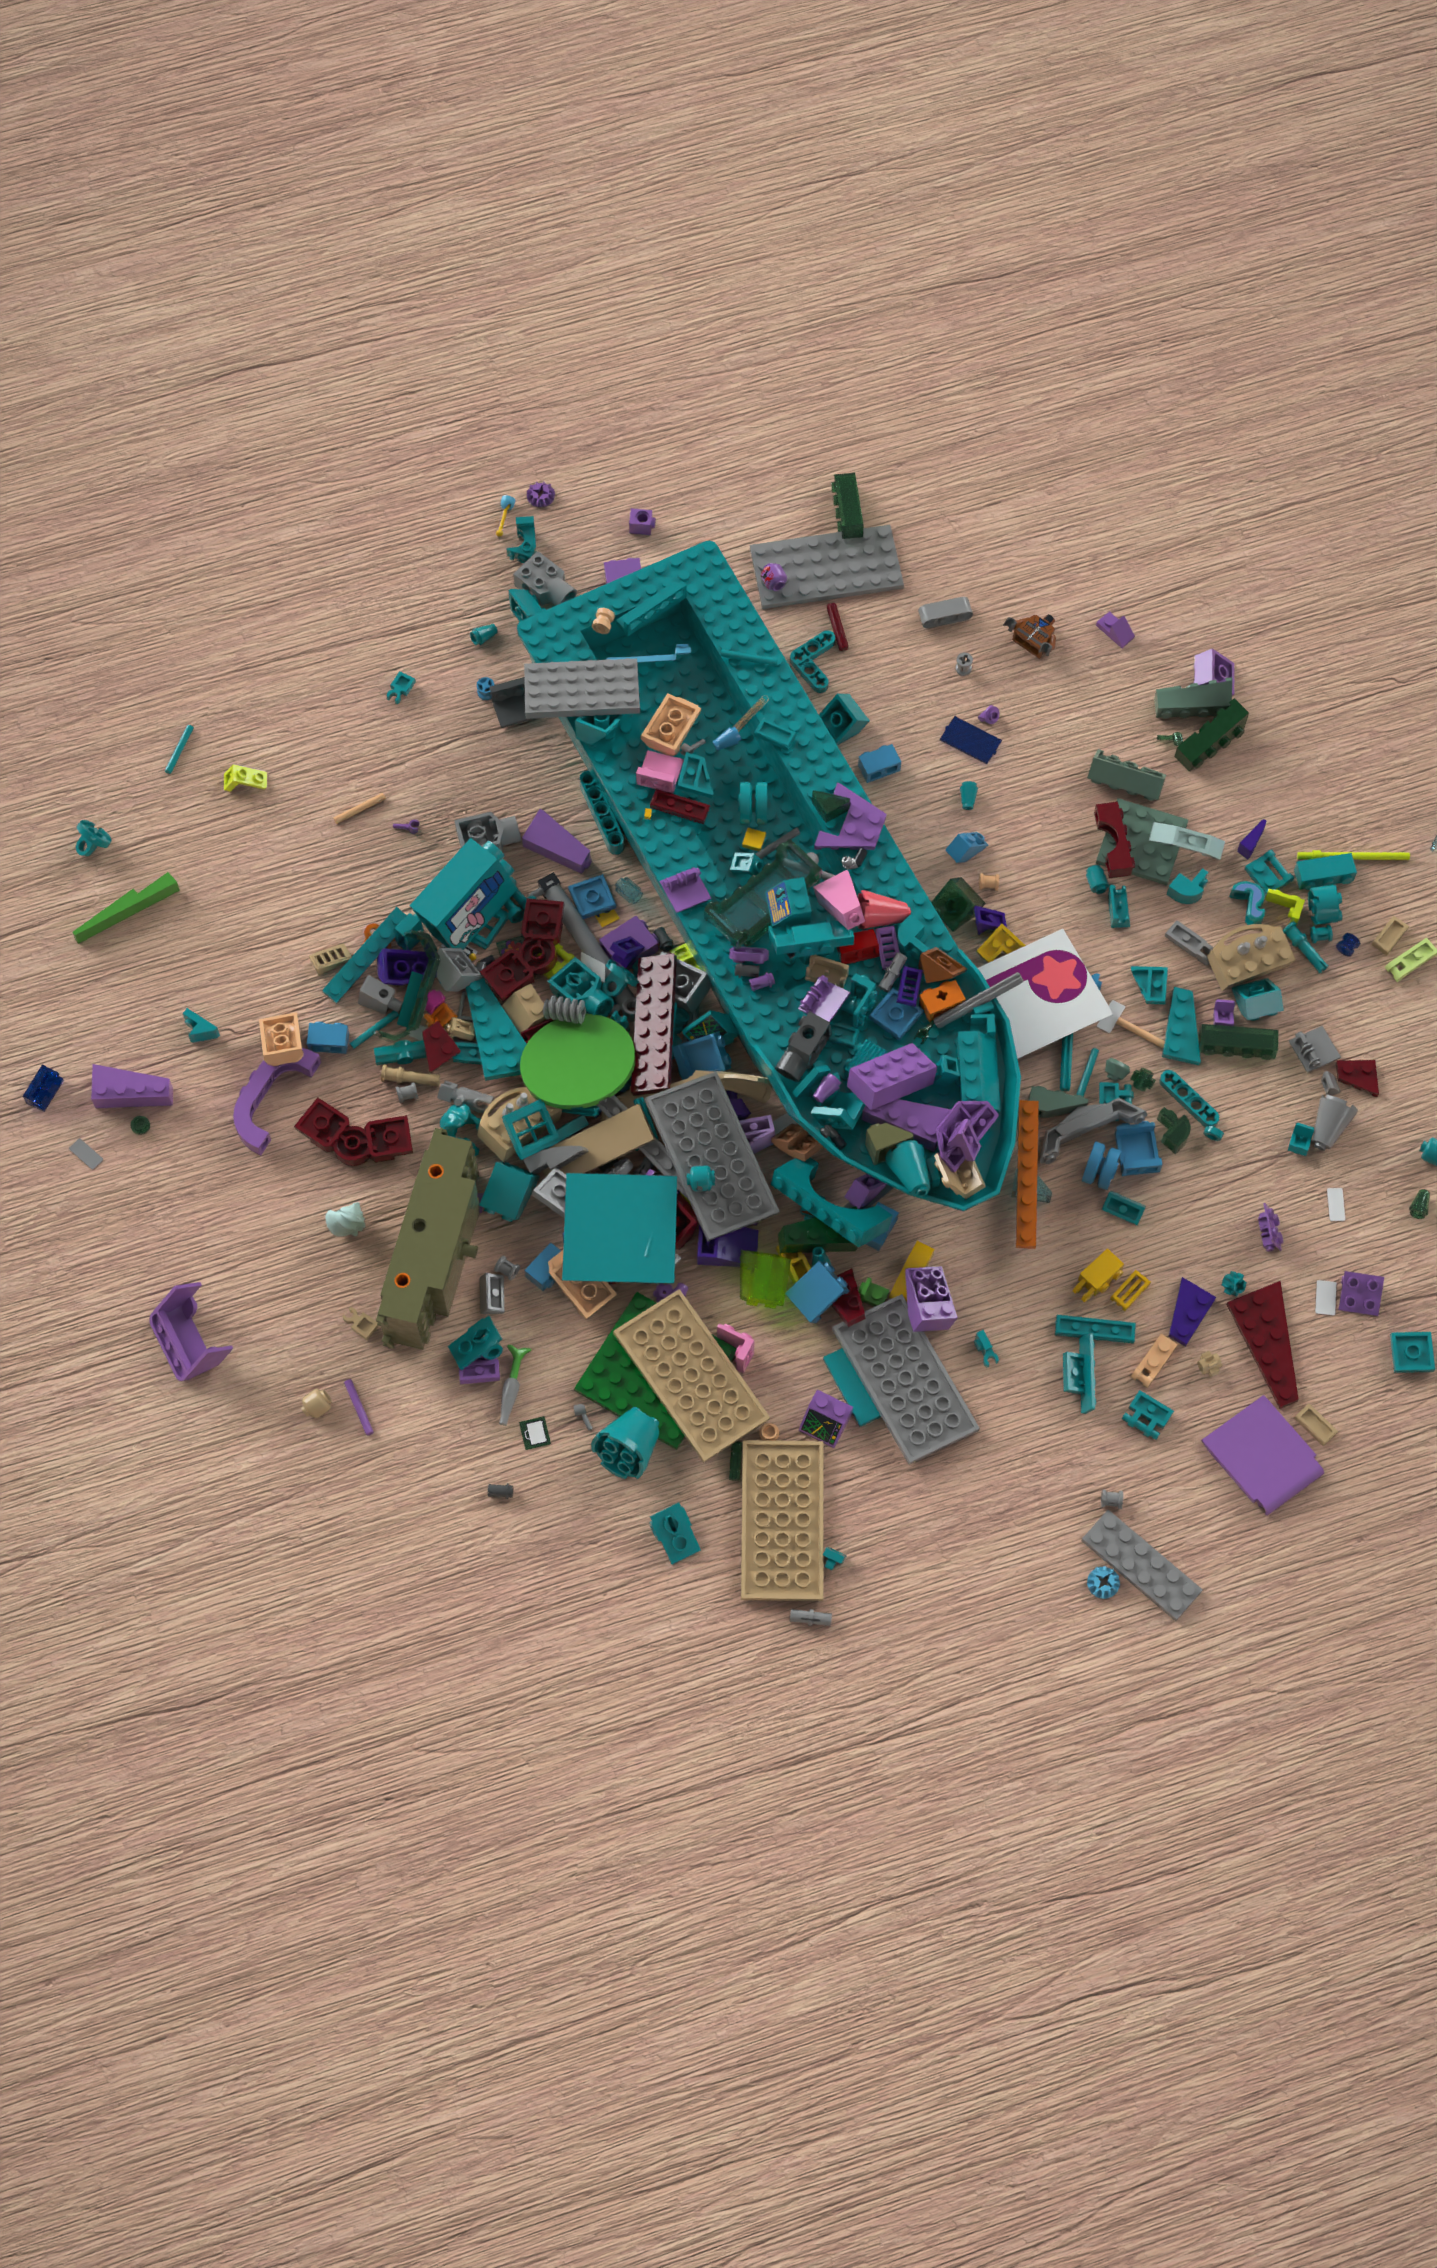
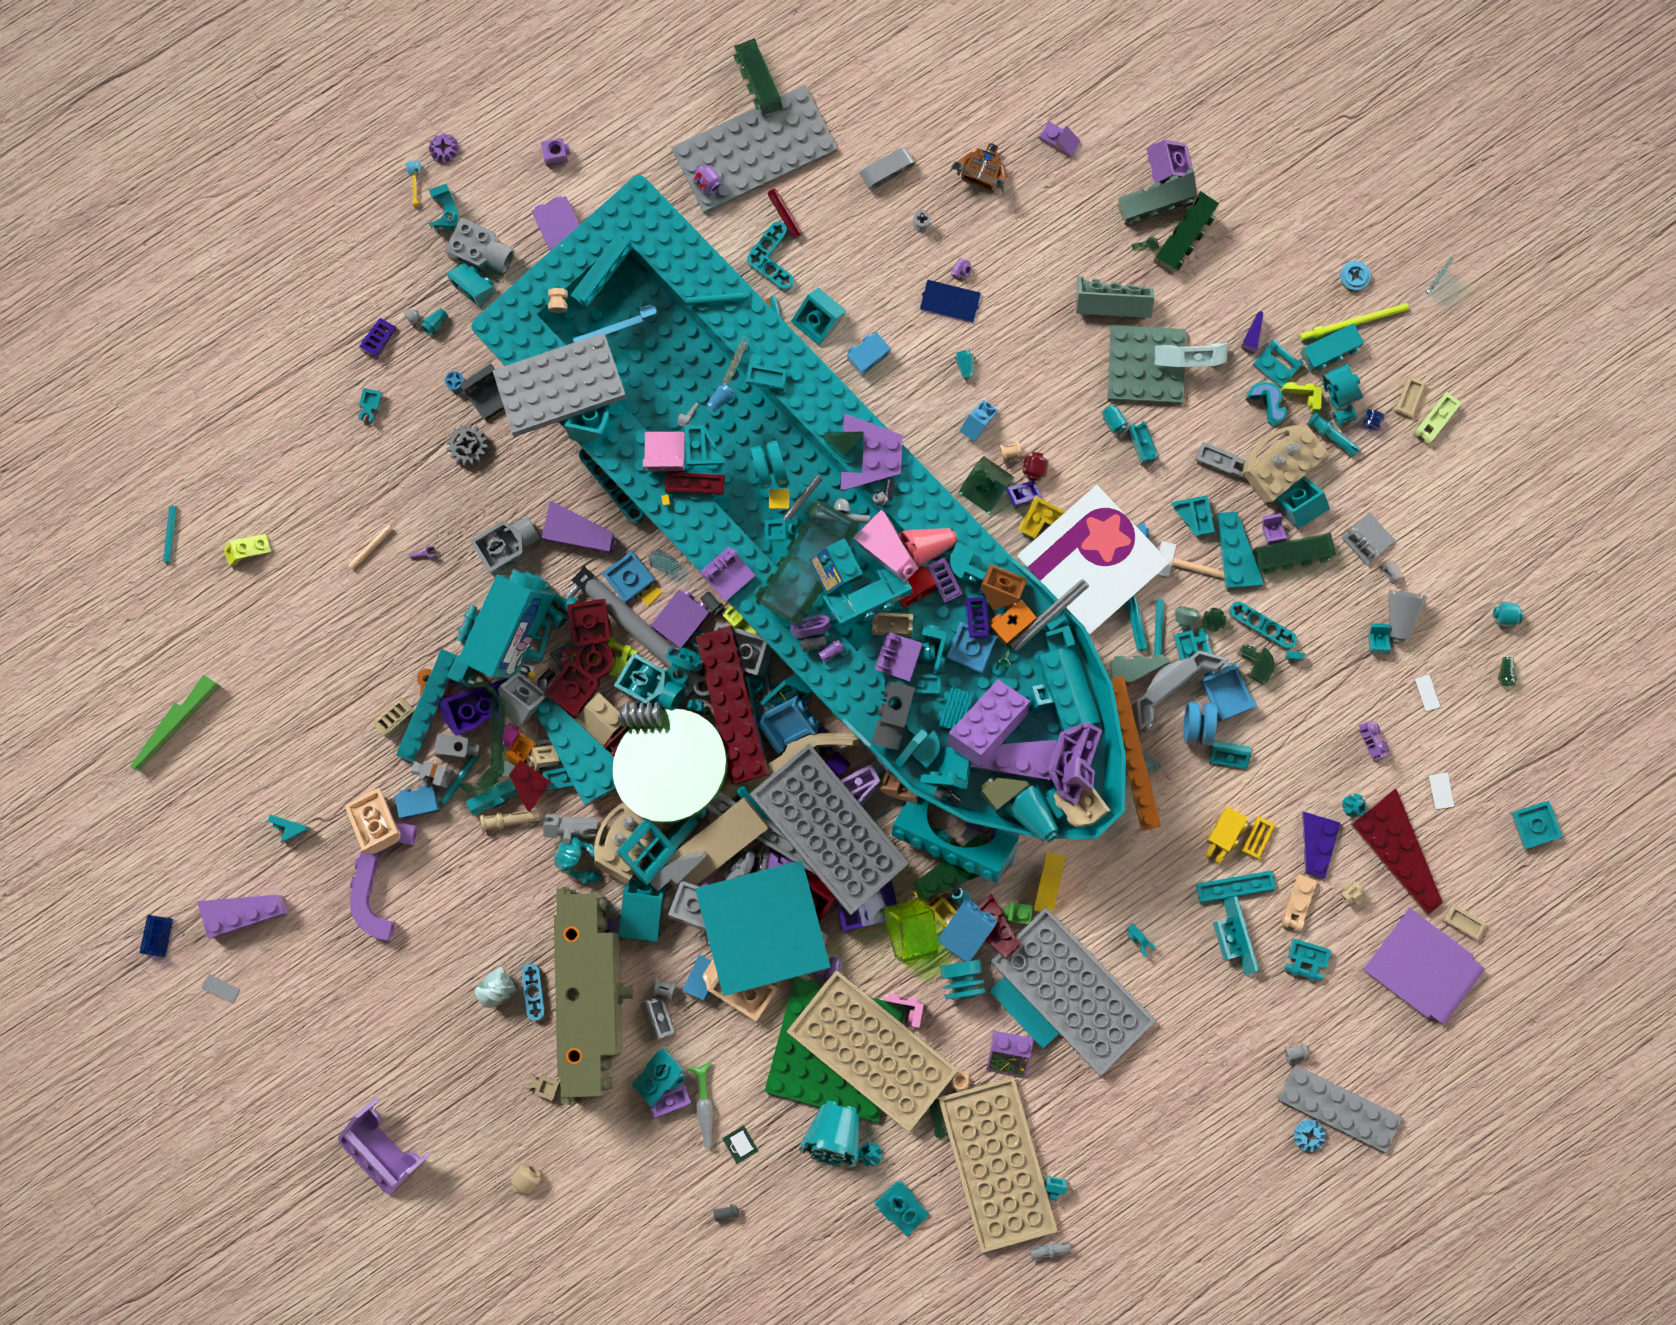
camera: 15 degrees left, 15 degrees up
teal tile [76,820,112,857] -> none
clear green plate [130,1116,150,1135] -> none
dark red plate [294,1097,413,1166] -> none
medium lavender bar [344,1379,374,1436] -> none
light grey bush [396,1082,419,1103] -> none
teal sticker [397,971,423,1028] -> none
light grey hand [574,1404,593,1431] -> none
white sticker [581,952,605,983] -> none
dark purple slope [609,936,645,968] -> none
light nougat slope [641,693,701,756] -> none
teal head [686,1165,715,1192] -> none
medium lavender cone [813,1073,841,1104] -> none
light grey pin [878,952,907,993] -> none
medium lavender slope [905,1266,958,1332] -> none
dark red arch [1094,801,1135,879] -> none
teal brick [1166,868,1209,904] -> none
dark red wing [1336,1060,1379,1097] -> none
medium lavender hinge [1339,1271,1384,1316] -> none
none -> dark purple slope [359,318,397,359]
none -> light grey hinge [404,309,420,326]
none -> light grey hips [410,760,454,789]
none -> light grey gear [446,424,488,466]
none -> medium azure beam [522,964,545,1021]
none -> teal gear [858,1142,884,1167]
none -> teal wheel [939,959,986,1000]
none -> dark red head [1022,452,1049,481]
none -> medium azure gear [1340,261,1371,291]

